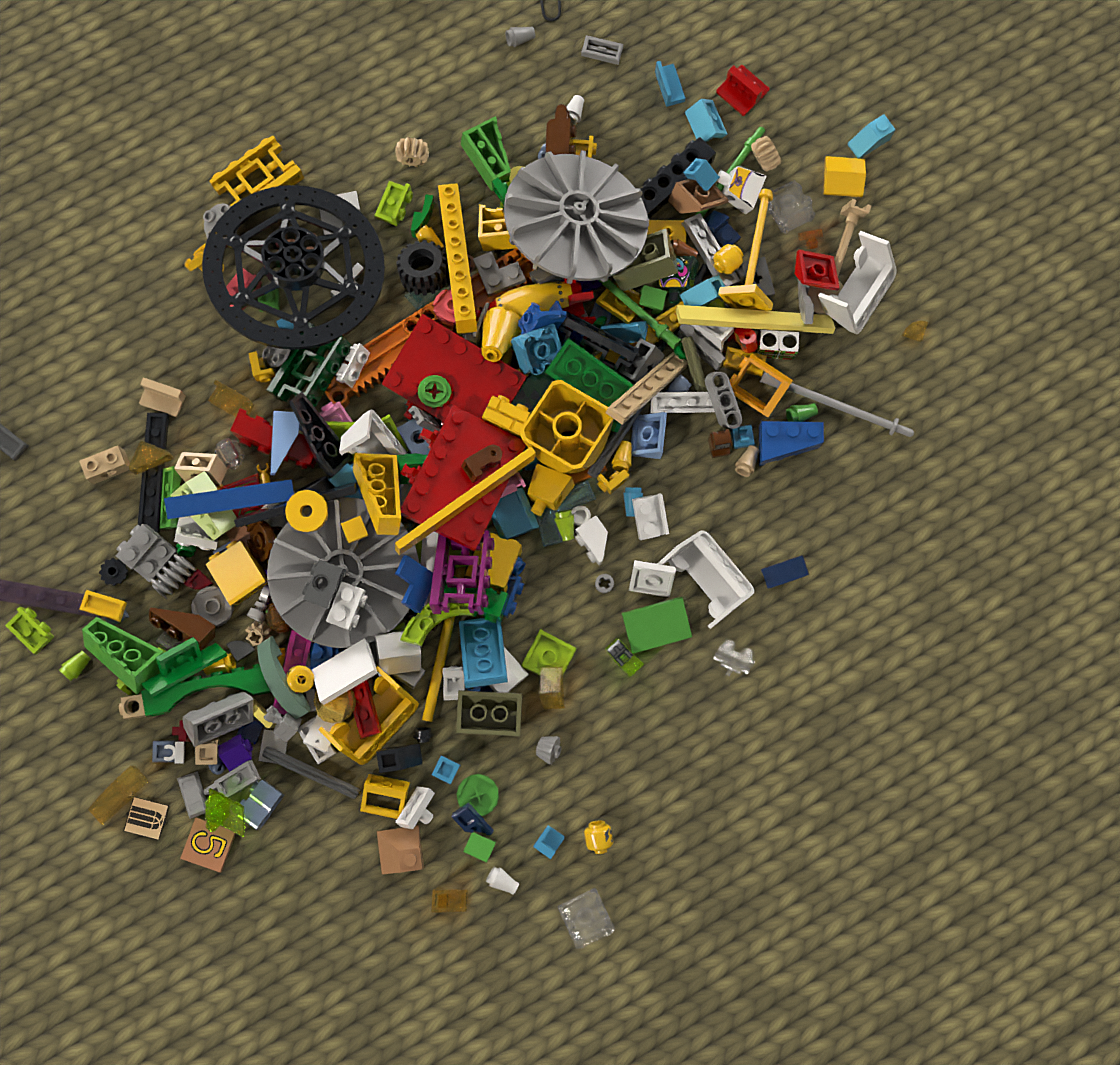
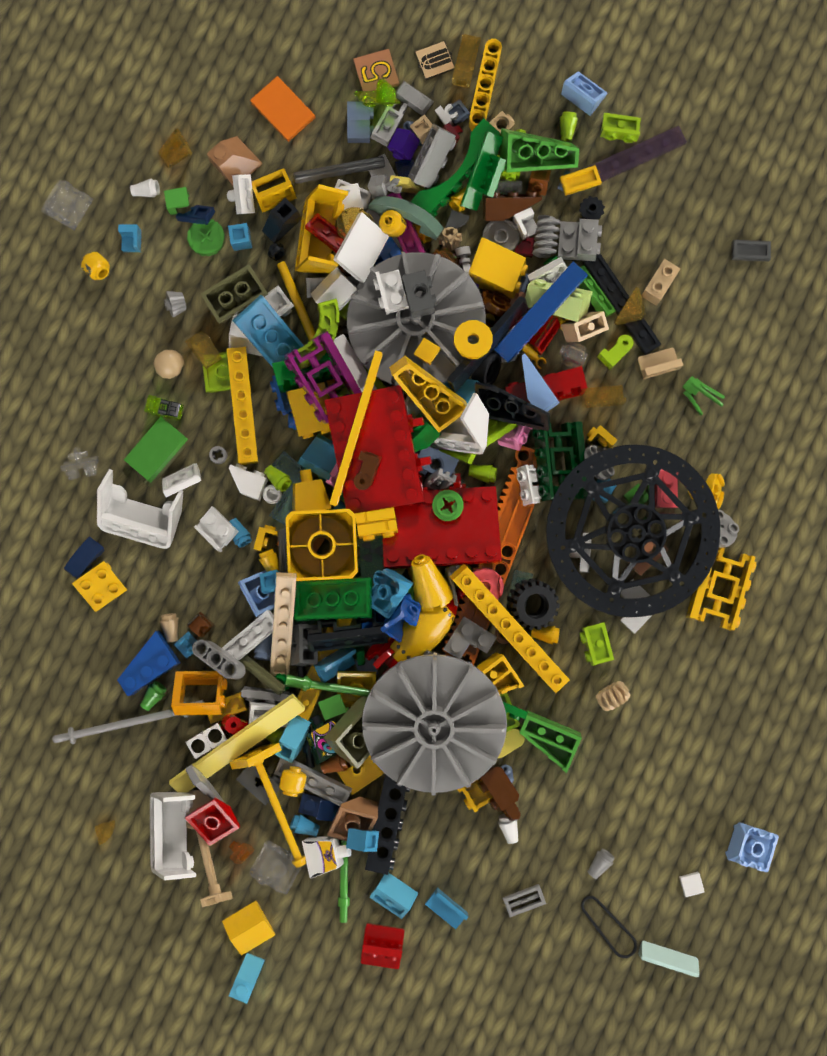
camera: 145 degrees right, 5 degrees up
blue tile [395,555,433,613] -> none
green slope [411,194,435,238] -> none
tan gear [751,136,781,172] -> none
none -> yellow hinge [72,561,127,612]
none -> tan hair [154,350,184,379]
none -> yellow brick [227,347,258,465]
none -> orange tile [250,76,316,142]
none -> dark azure tile [259,569,280,594]
none -> dark azure cone [290,814,320,837]
none -> lime cone [468,465,498,484]
none -> yellow beam [469,39,502,131]
none -> white panel [513,207,538,241]
none -> dark orange bracket [528,169,552,196]
none -> light blue slope [561,71,608,116]
none -> lime leg [597,335,634,370]
none -> bright green plant [682,376,725,415]

